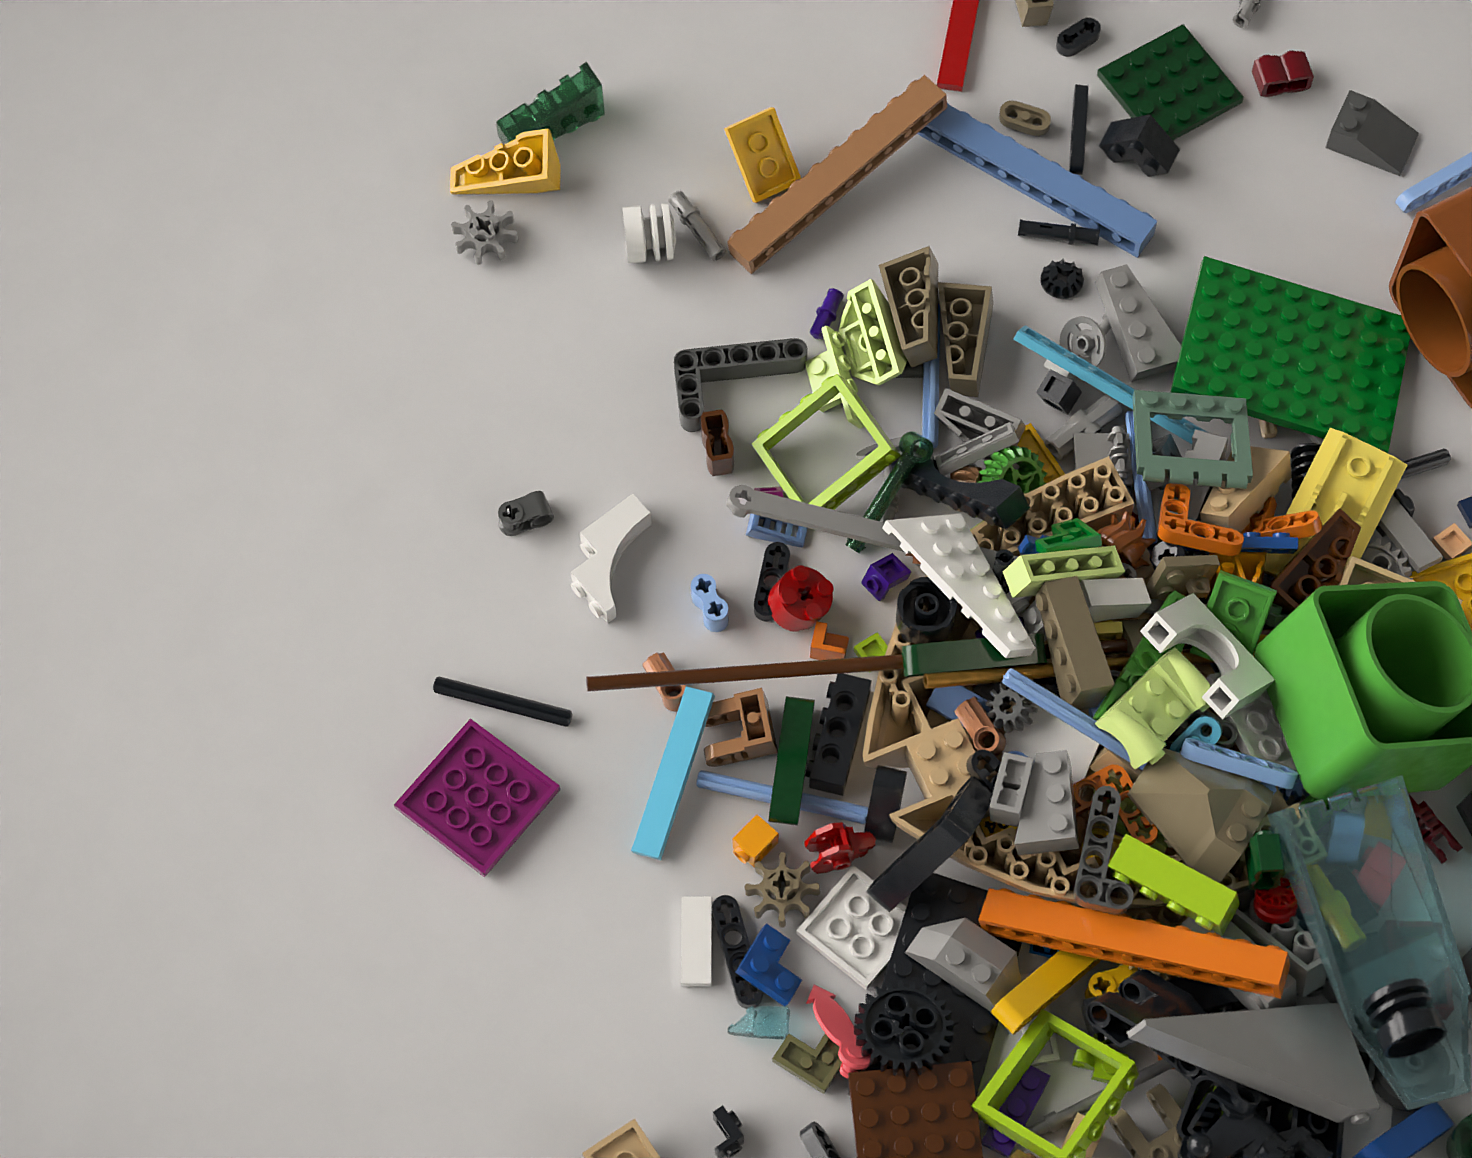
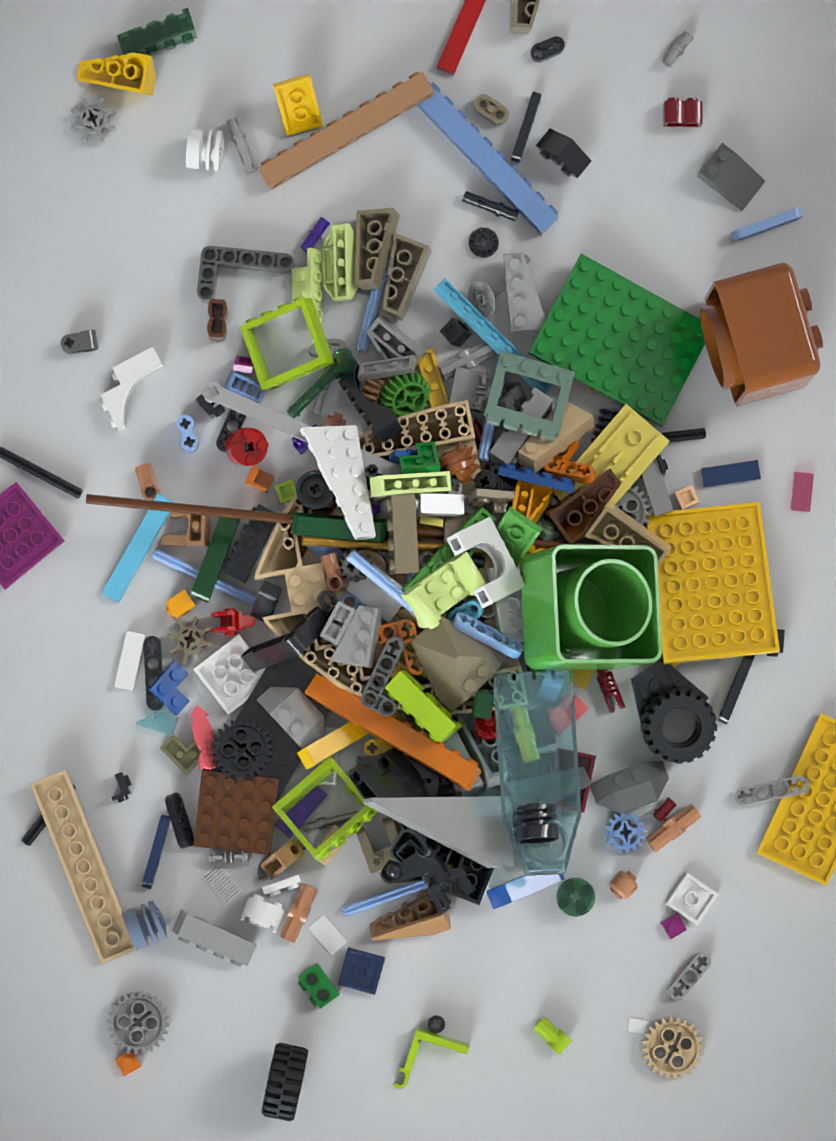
camera: 10 degrees right, 20 degrees up
dark green plate [1097,24,1244,141] -> none
orange beam [1157,483,1244,556] -> none
none -> black bracket [196,394,225,418]

